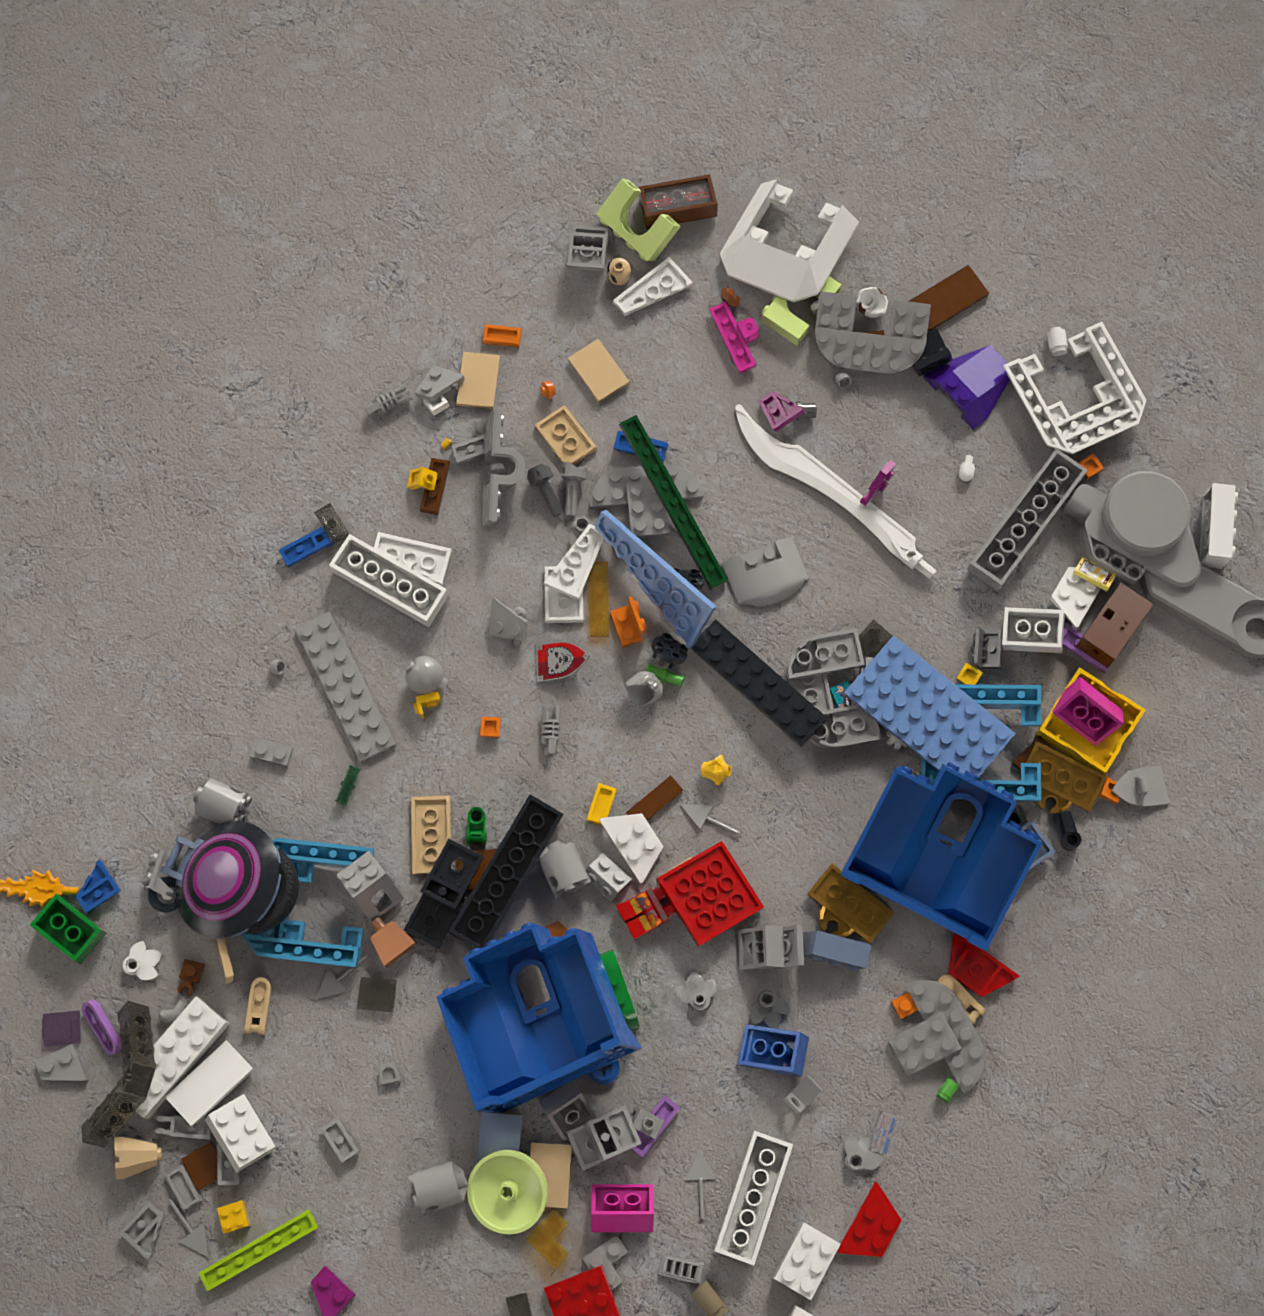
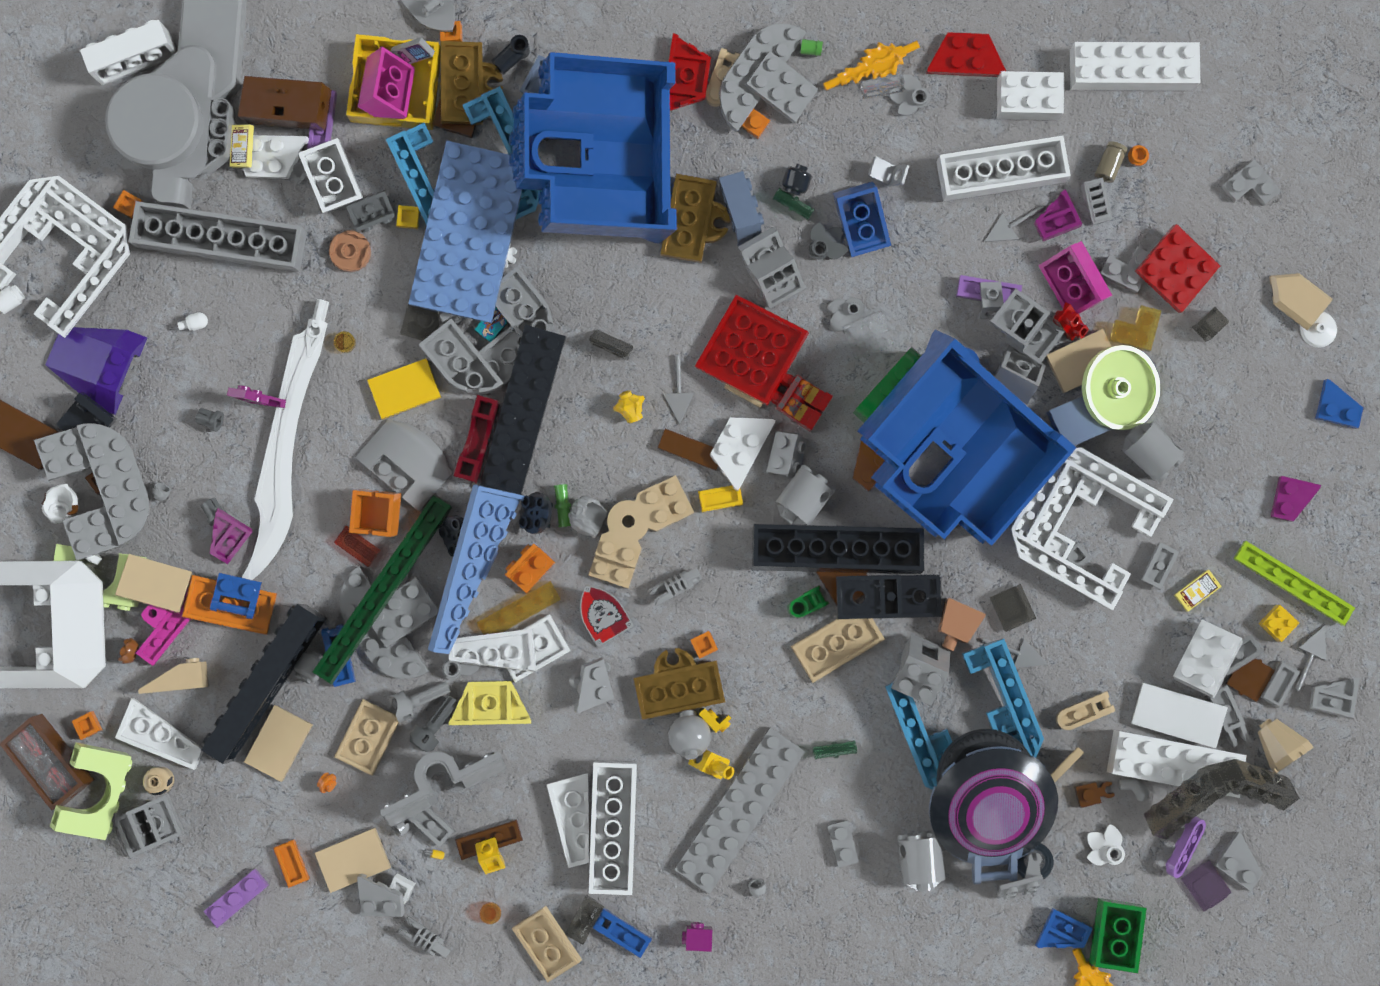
camera: 120 degrees left, 10 degrees up
none -> orange plate [72,711,102,740]
none -> tan tile [115,554,193,613]
none -> tan slope [138,658,208,694]
none -> orange tile [182,575,277,635]
none -> dark grey bush [196,408,224,432]
none -> black brick [201,604,327,764]
none -> medium lavender plate [204,869,269,928]
none -> blue plate [210,573,262,620]
none -> light grey head [294,651,323,684]
none -> nougat tile [329,230,371,272]
none -> clear yellow tile [334,331,356,353]
none -> clear red tile [334,526,381,567]
none -> orange piece [349,489,401,537]
none -> yellow tile [367,358,441,420]
none -> tile [390,37,435,64]
none -> light yellow wing [449,681,532,725]
none -> dark red arch [453,395,500,484]
none -> clear orange plate [480,902,501,924]
none -> tan tile [512,906,582,983]
none -> tan plate [588,475,694,589]
none -> clear smoke slope [589,330,633,360]
none -> pearl gold plate [633,648,725,720]
none -> magenta brick [682,922,713,952]
none -> yellow bracket [688,750,734,779]
none -> clear green pin [773,188,814,220]
none -> black head [782,164,812,196]
none -> light orange piece [823,40,920,91]
none -> white slope [1011,447,1174,610]
none -> magenta wing [1034,189,1082,242]
none -> red hips [1053,302,1089,341]
none -> tile [1174,570,1222,612]

